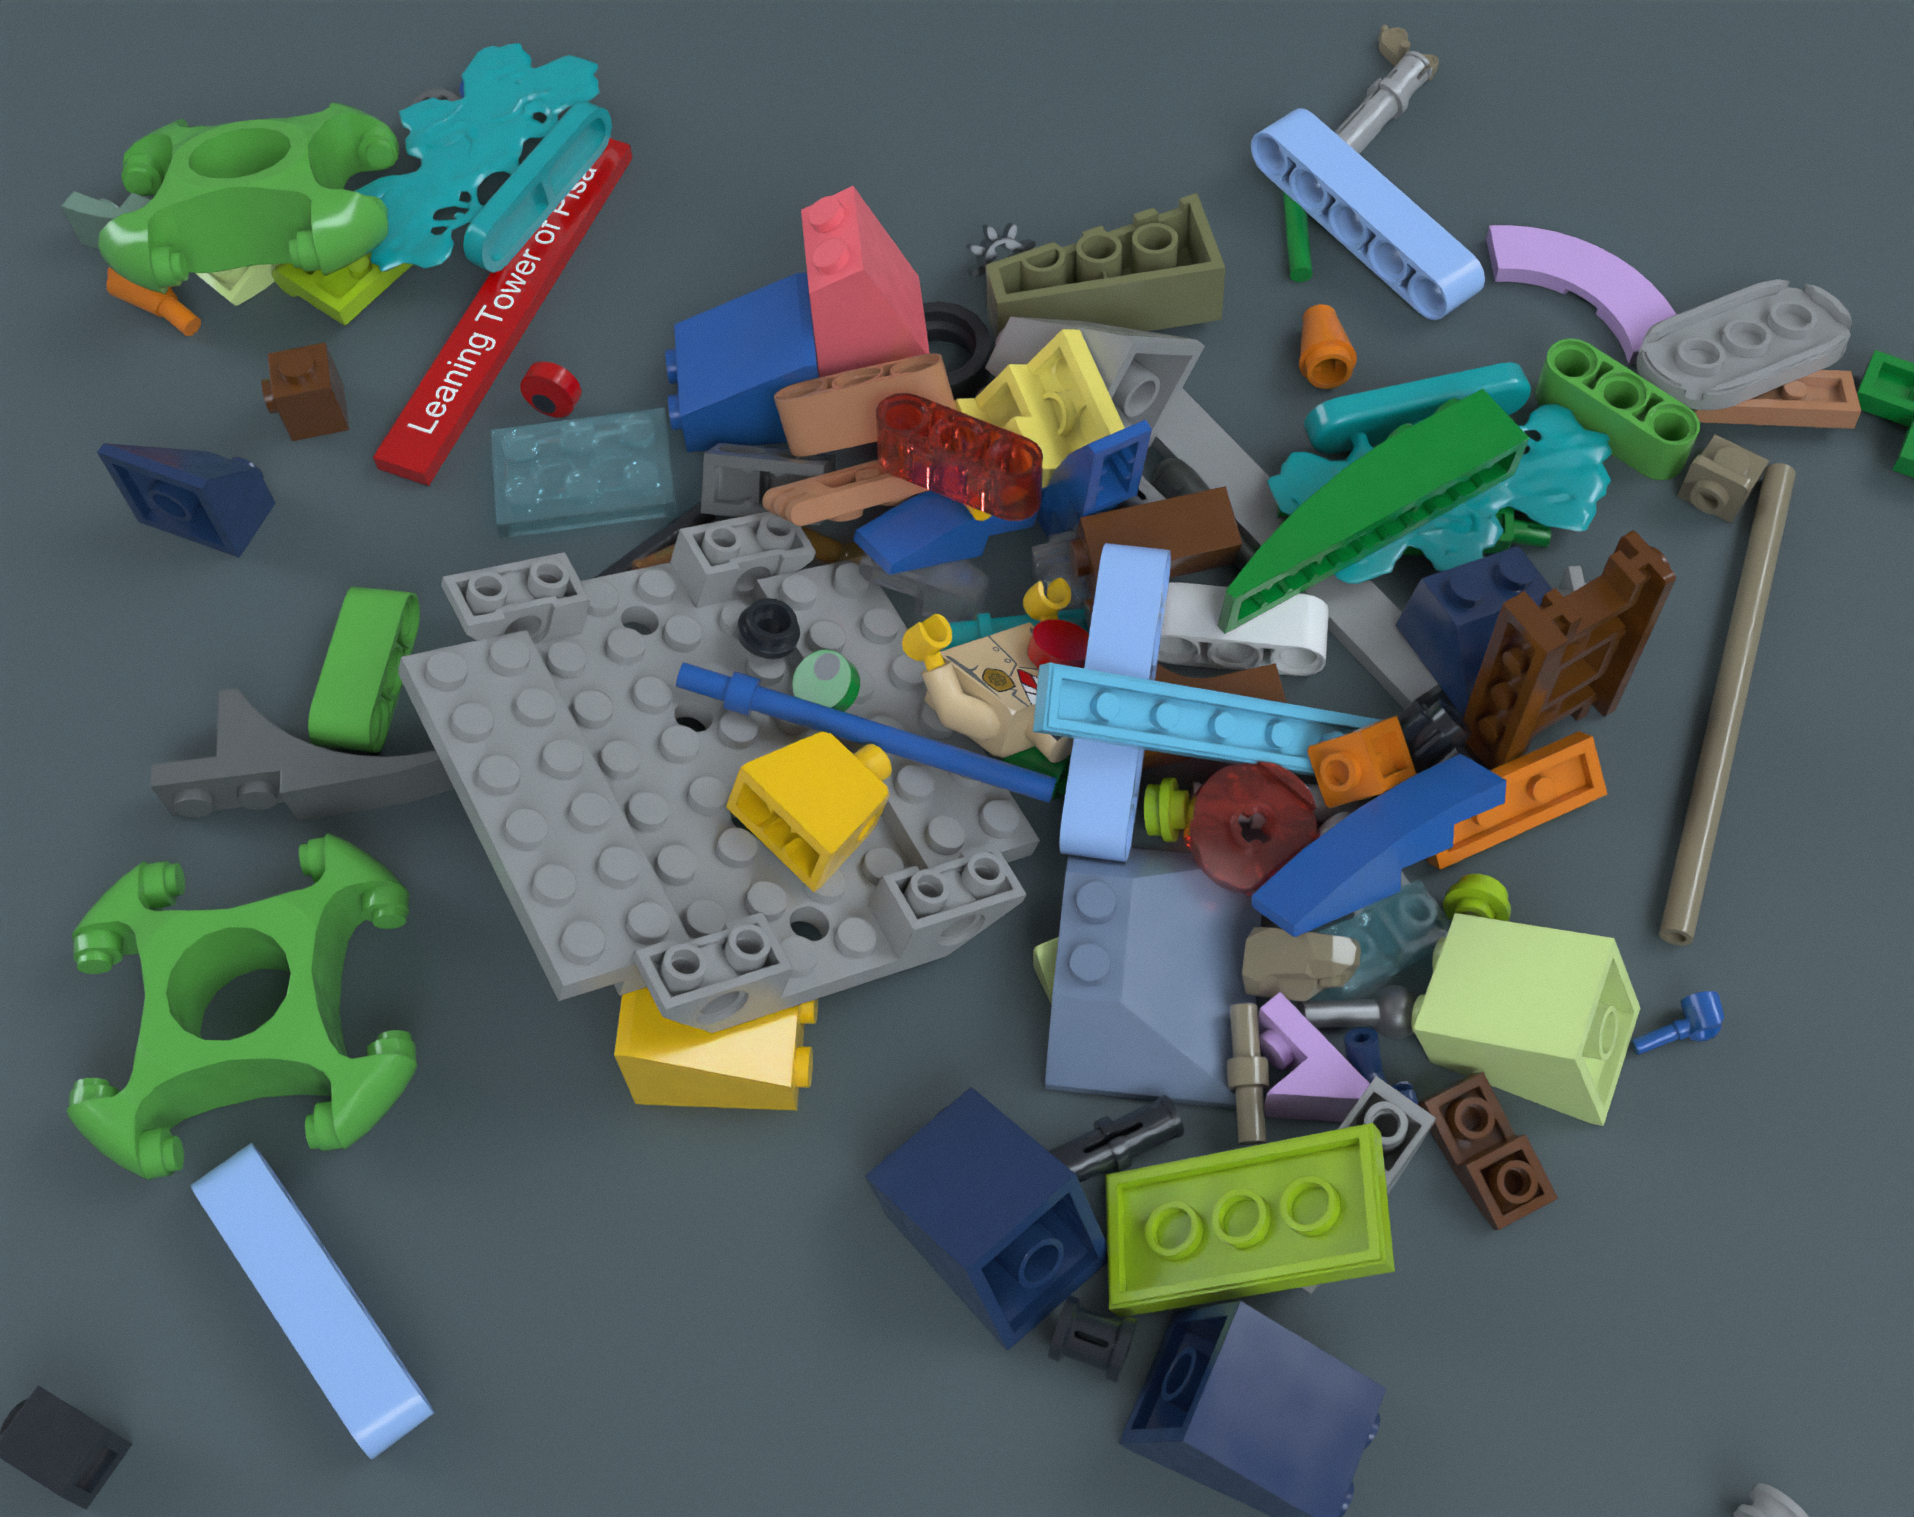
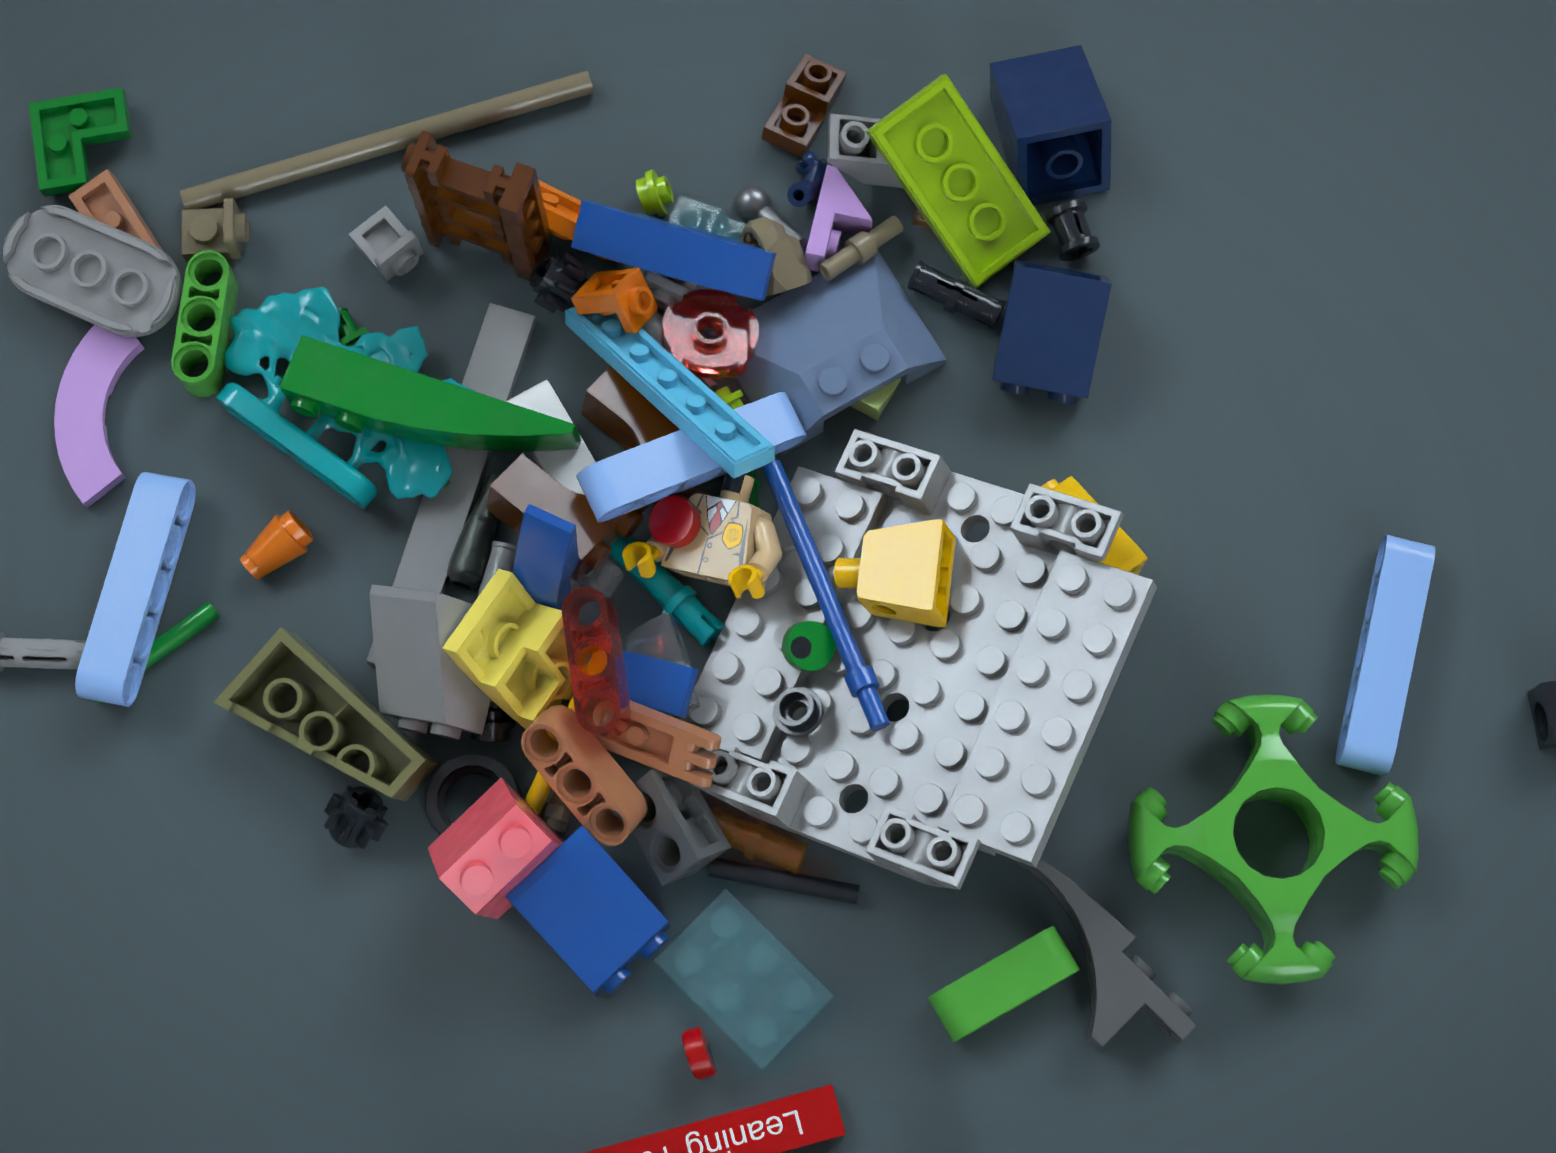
camera: 130 degrees left, 15 degrees up
dark blue slope [1395,546,1552,717] -> none
yellowish green slope [1411,913,1640,1126] -> none
blue hand [1630,991,1725,1055] -> none

